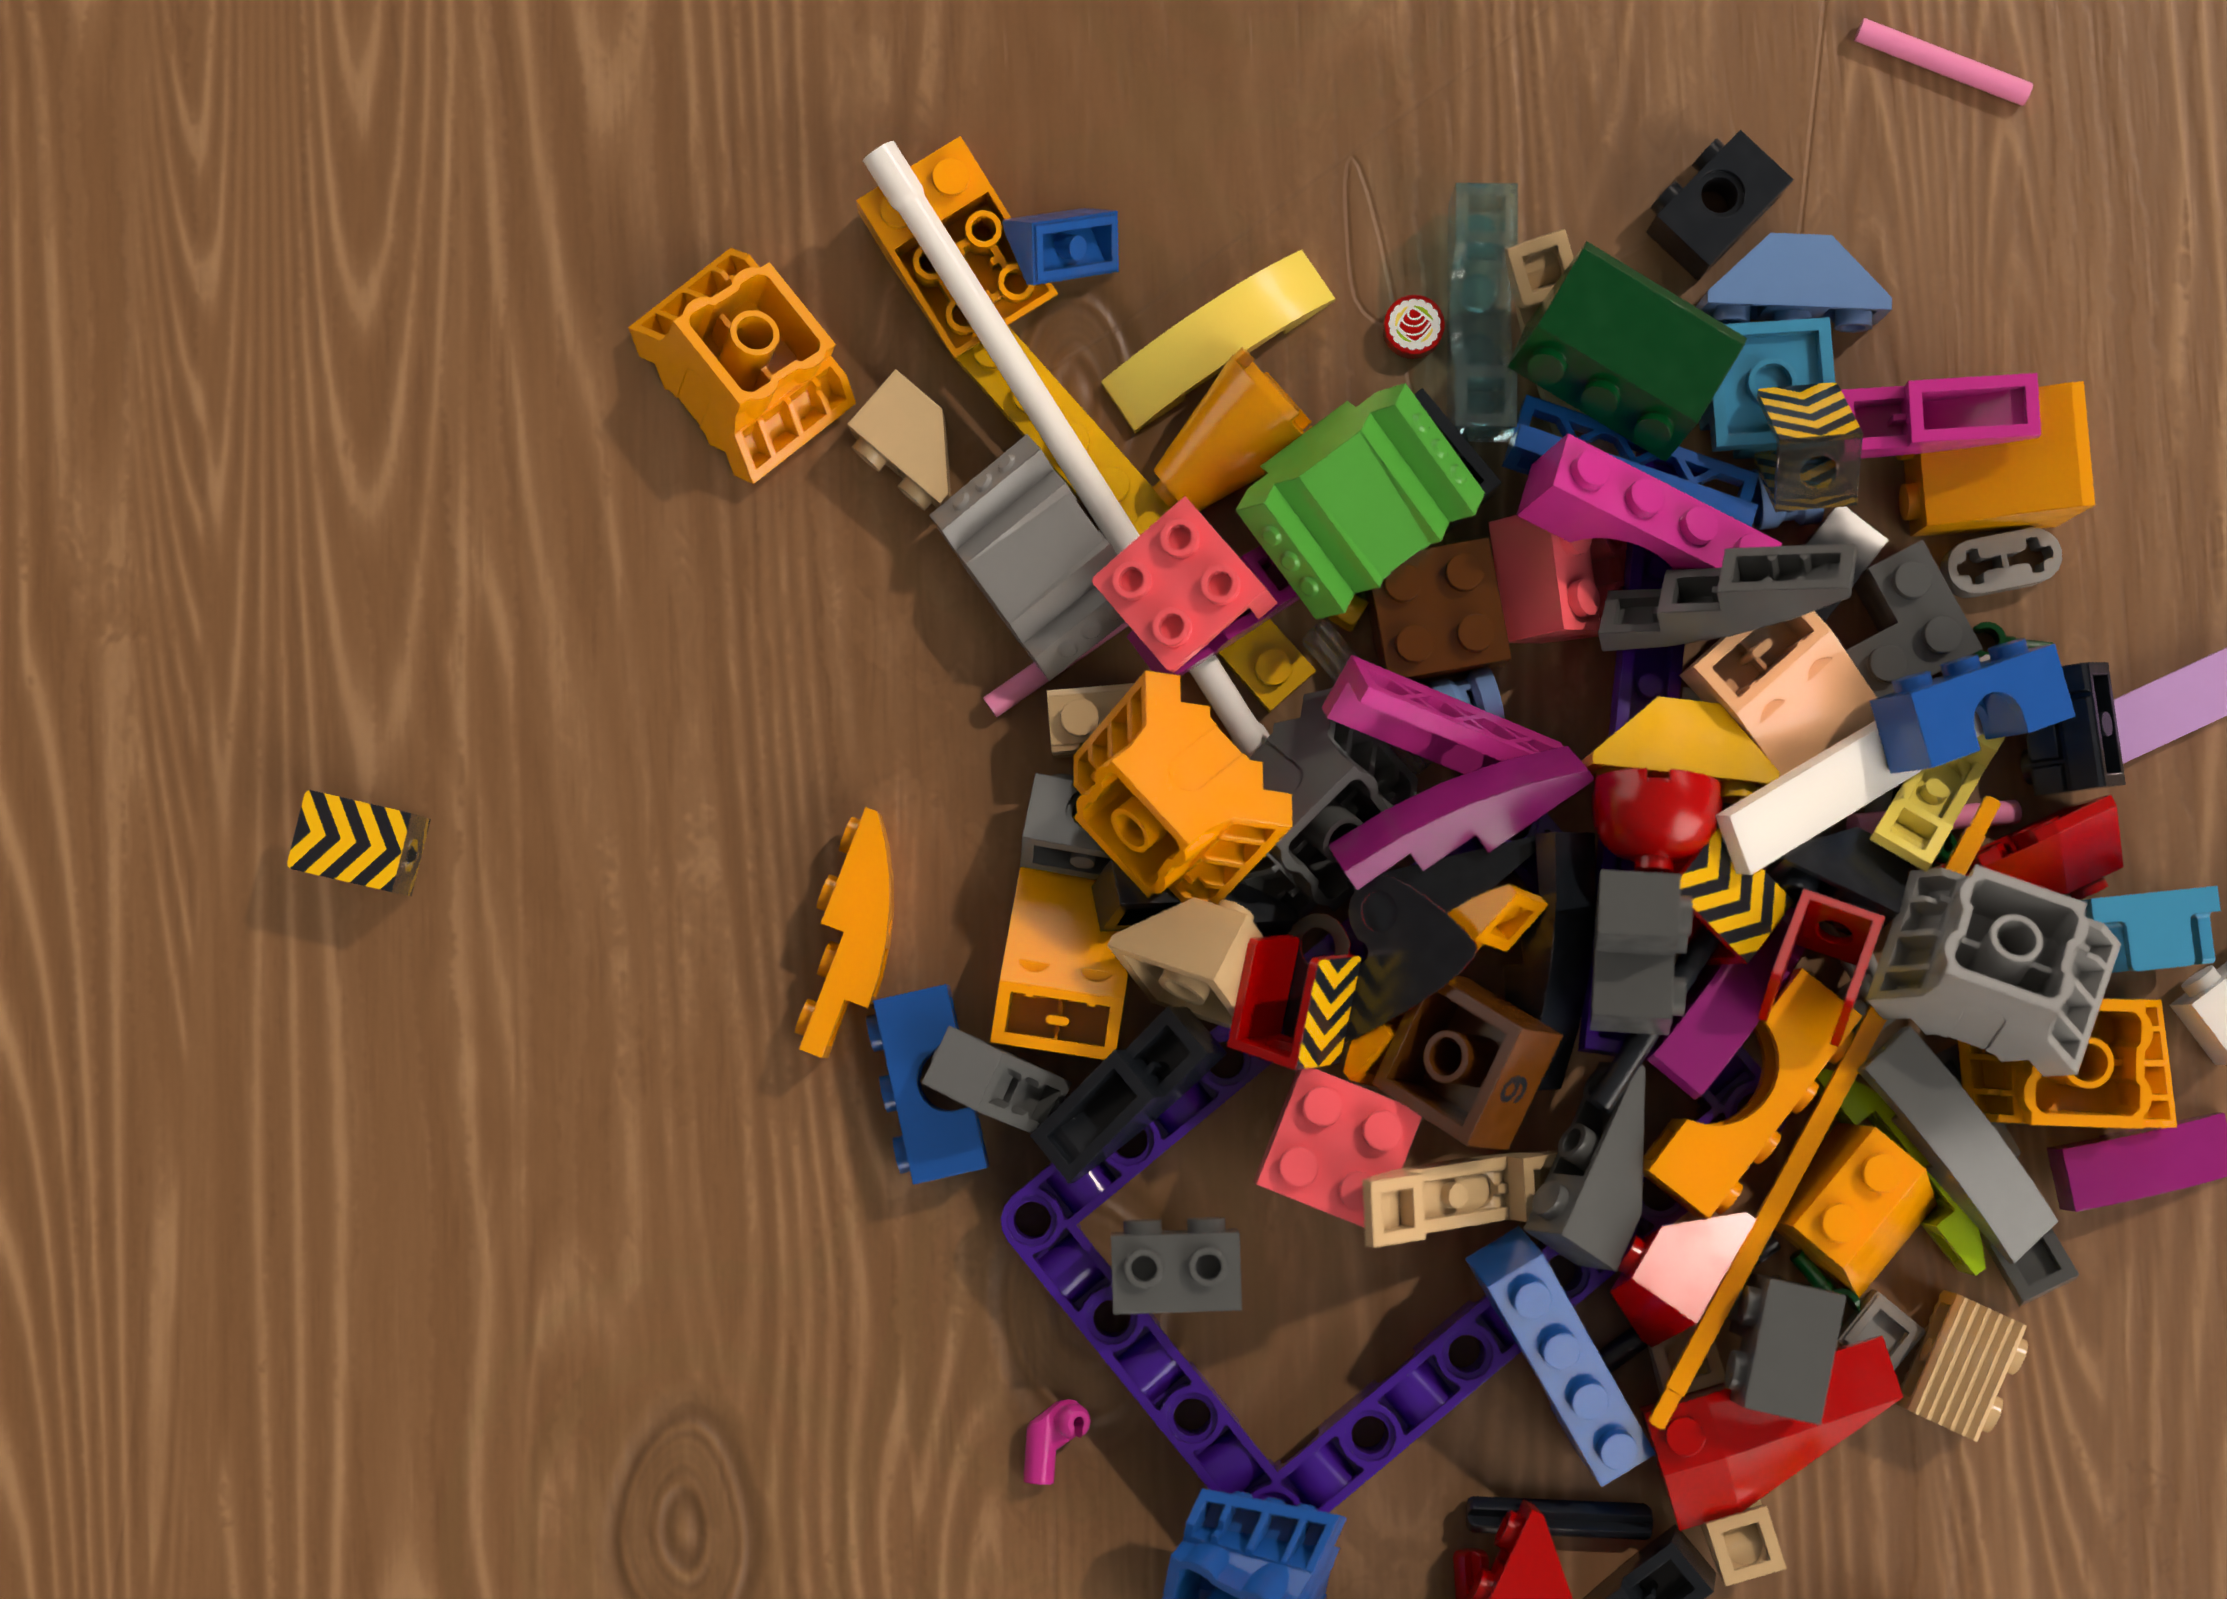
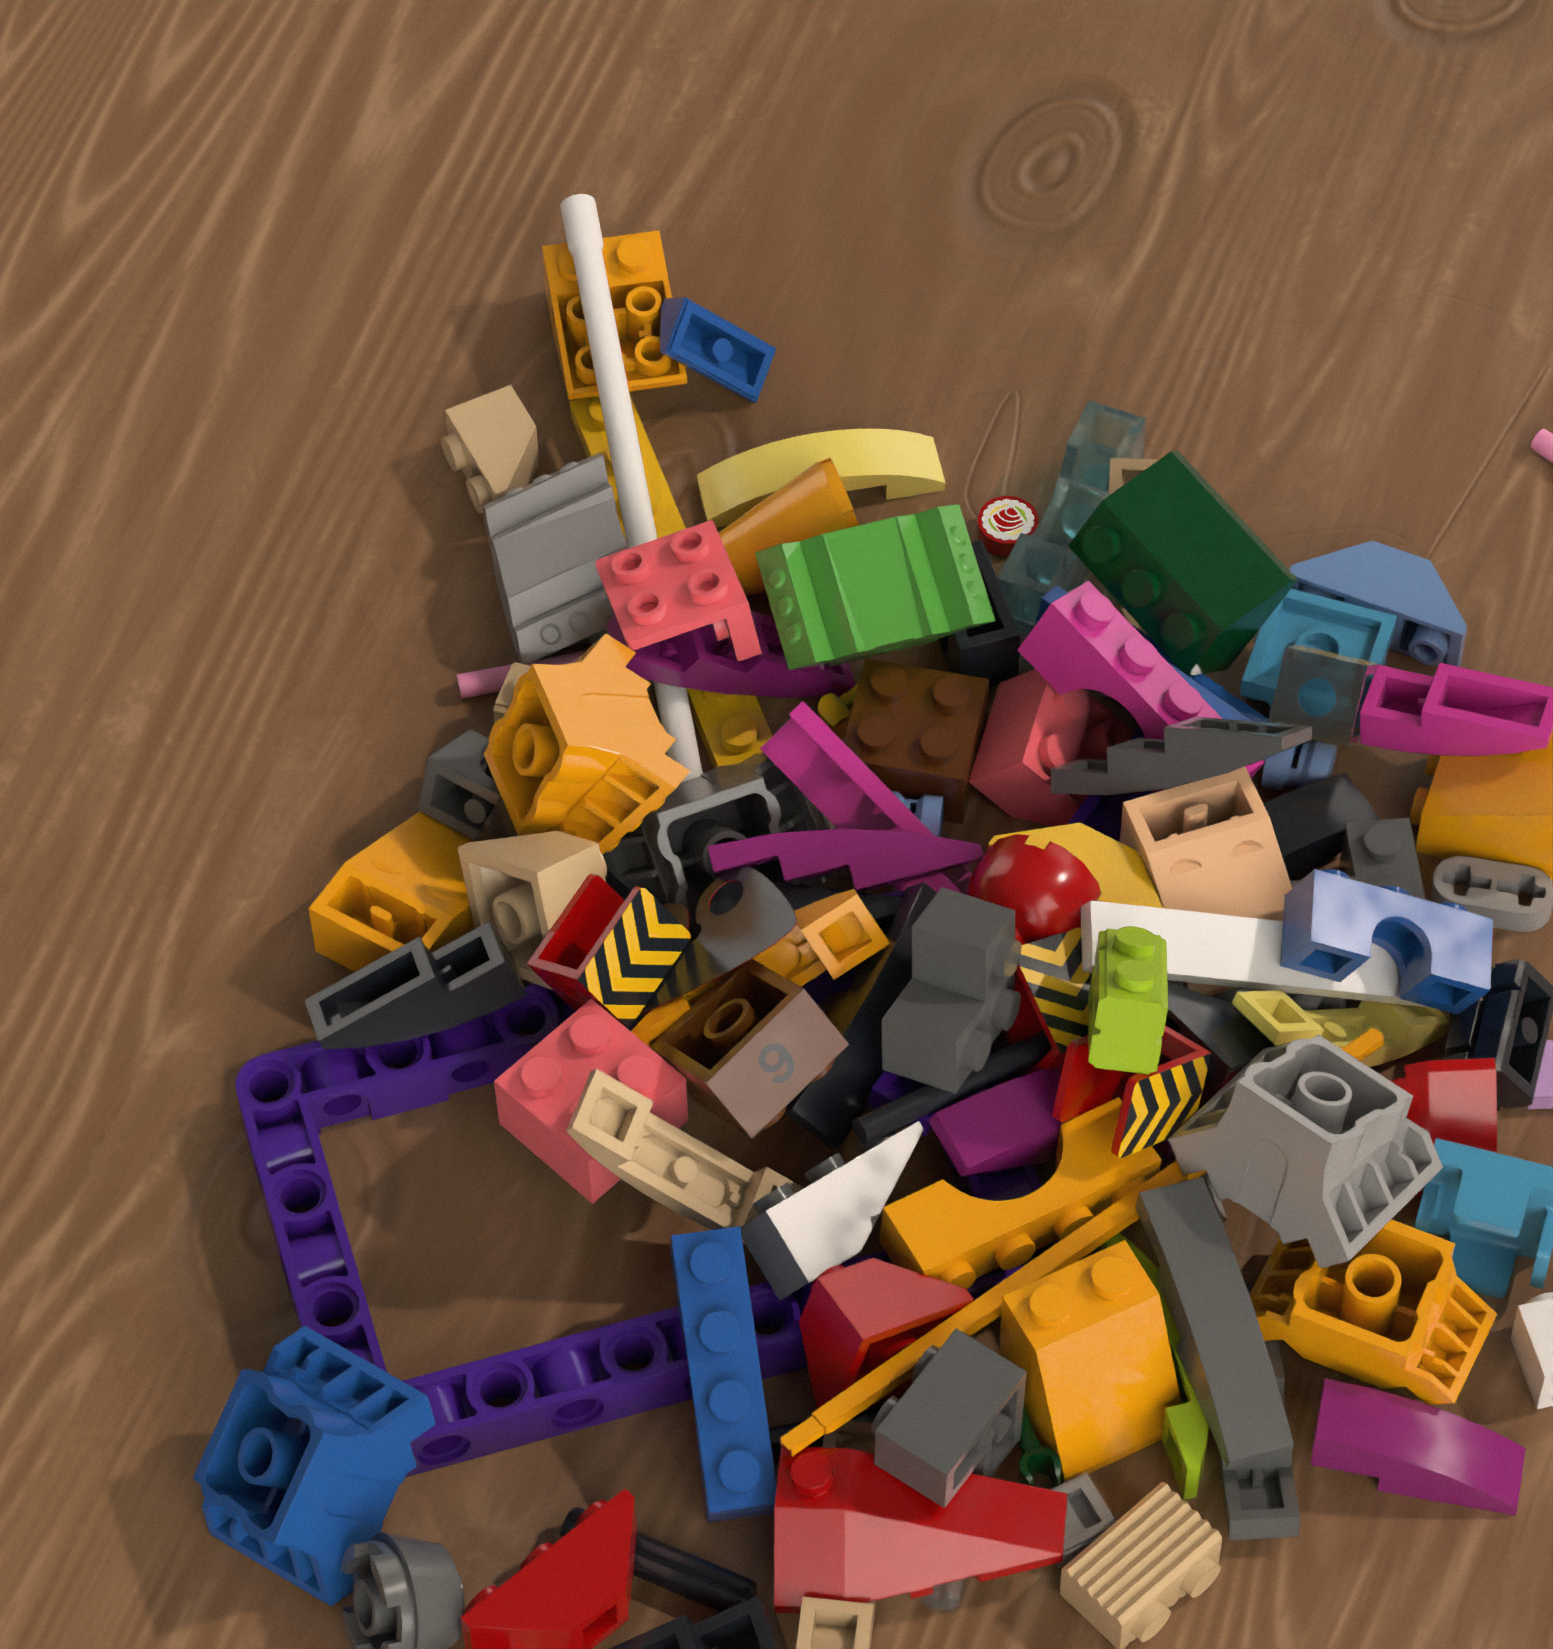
camera: 20 degrees right, 30 degrees down
light orange slope [628,247,856,484] -> none
light orange slope [795,807,894,1058] -> none
blue arch [866,984,990,1185] -> none
dark grey brick [922,1026,1072,1133] -> none
dark pink arm [1023,1399,1091,1485] -> none
dark grey brick [1111,1217,1242,1314] -> none
black brick [1646,130,1794,281] -> none
none -> lime brick [1088,926,1168,1075]

